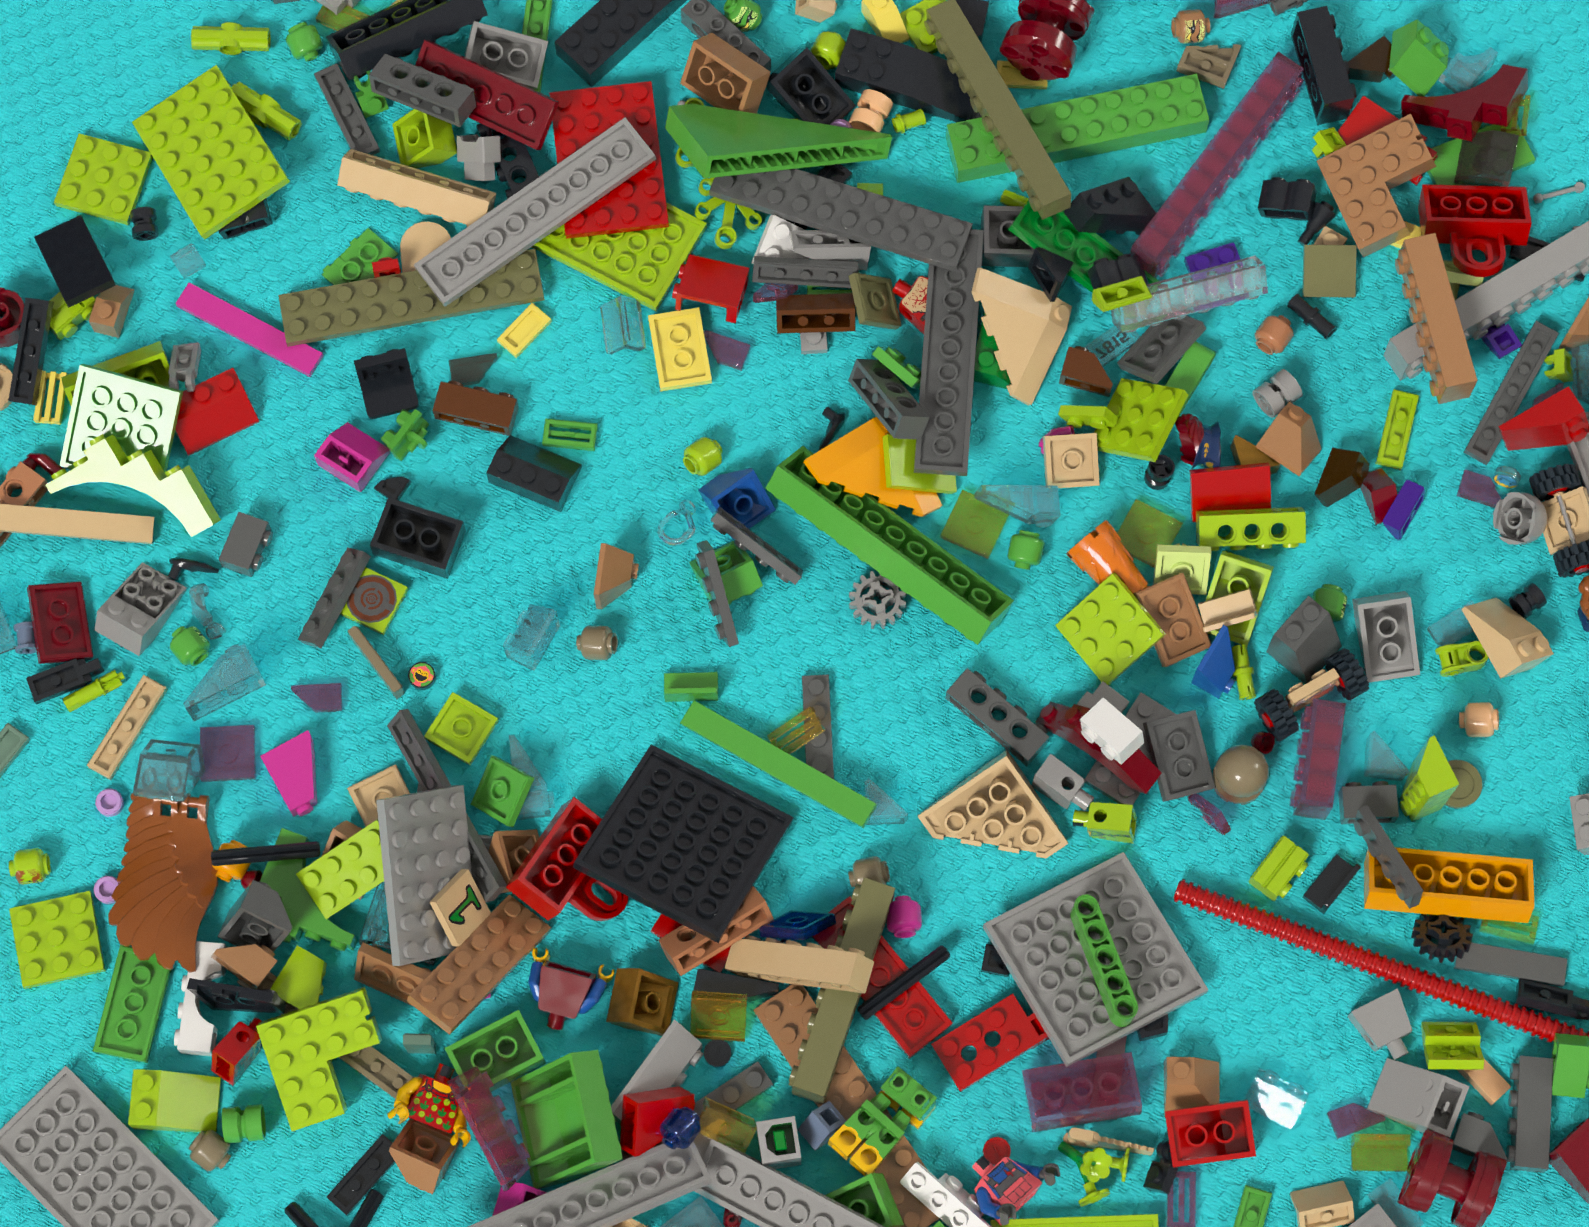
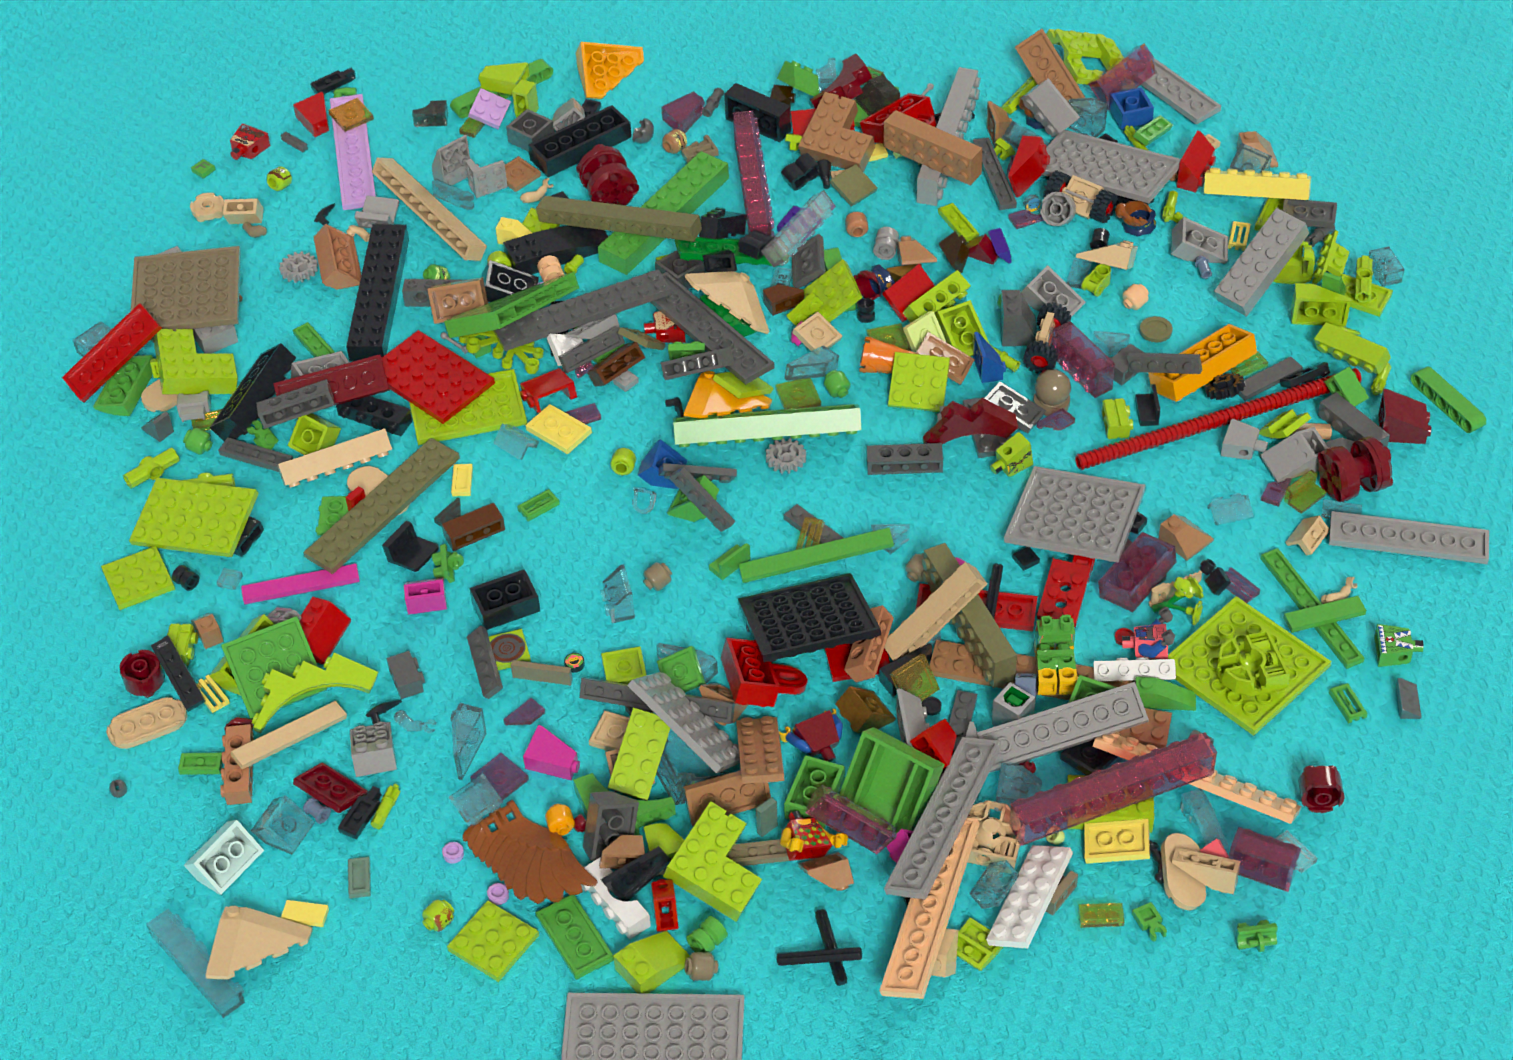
camera: 40 degrees left, 25 degrees down
black tile [34,215,116,308] -> none
tan tile [87,675,168,780] -> none
bright green head [170,626,210,666] -> none
black axle [211,841,320,866] -> none
black tile [327,1134,395,1216] -> none
black tile [374,477,411,500] -> none
light grey plate [414,118,656,307] -> none
tan tile [429,869,491,947] -> none
light grey piece [456,135,501,181] -> none
black slope [486,435,582,512] -> none
medium nougat slope [594,543,639,610] -> none
clear blue head [659,1107,701,1149] -> none
clear yellow panel [694,1097,757,1153] -> none
clear blue tile [759,911,836,940] -> none
tan slope [918,750,1069,859] -> none
light grey torso [1032,754,1094,811] -> none
bright green beam [1070,894,1138,1027] -> none
white brick [1080,698,1144,765] -> none
lime slope [1092,276,1152,312] -> none
red slope [1164,1099,1256,1167] -> none
tan panel [1198,588,1258,633] -> none
black pin [1287,294,1337,340] -> none
lime slope [1399,735,1459,822] -> none

